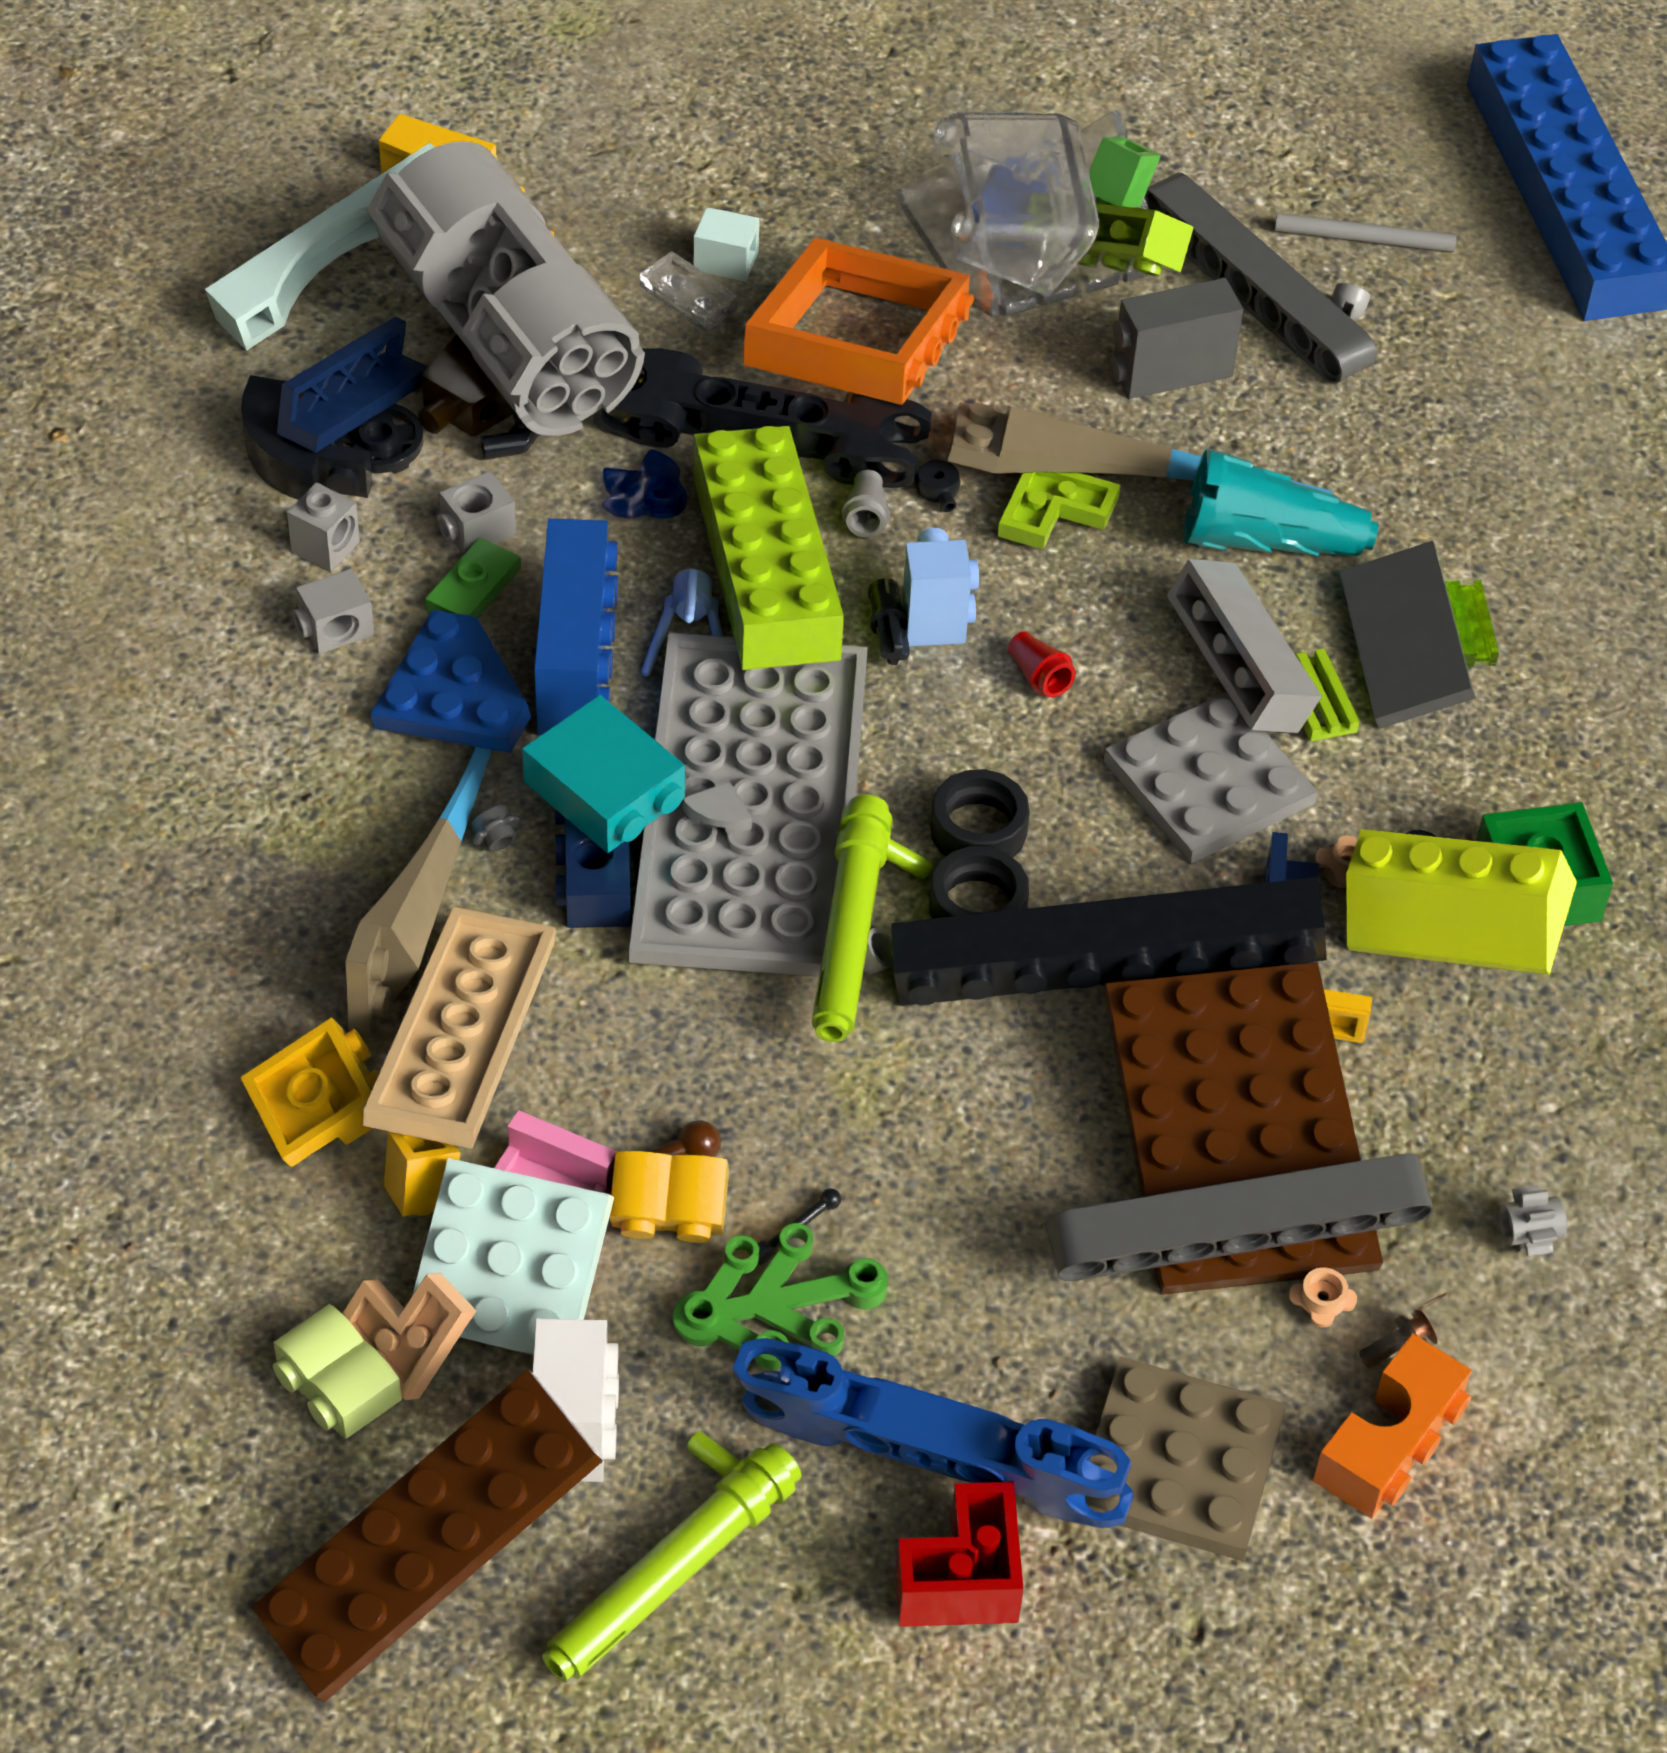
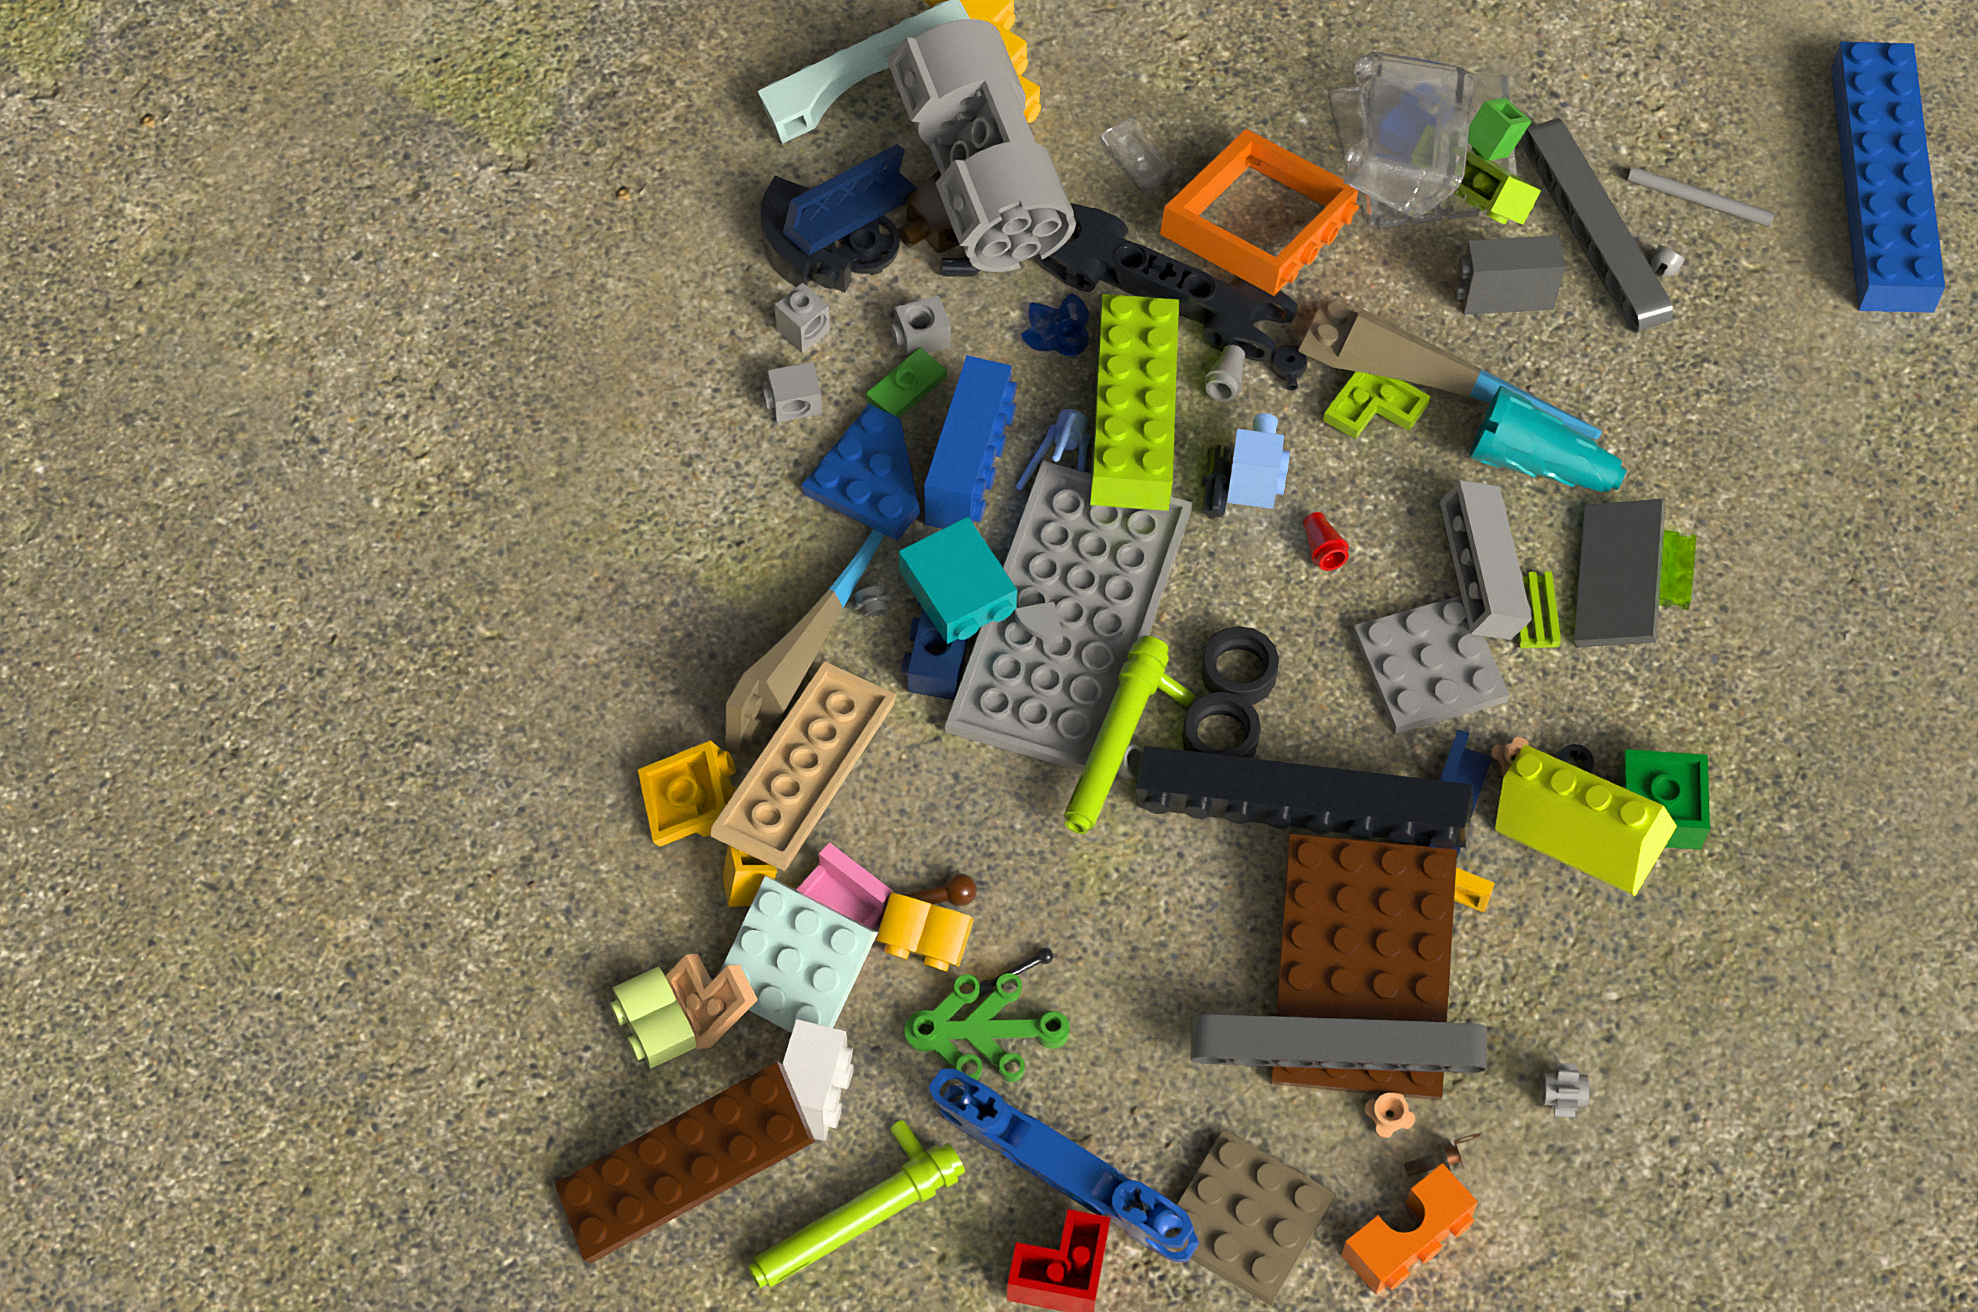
camera: 15 degrees right, 10 degrees up
light aqua panel [694,208,759,282] -> none

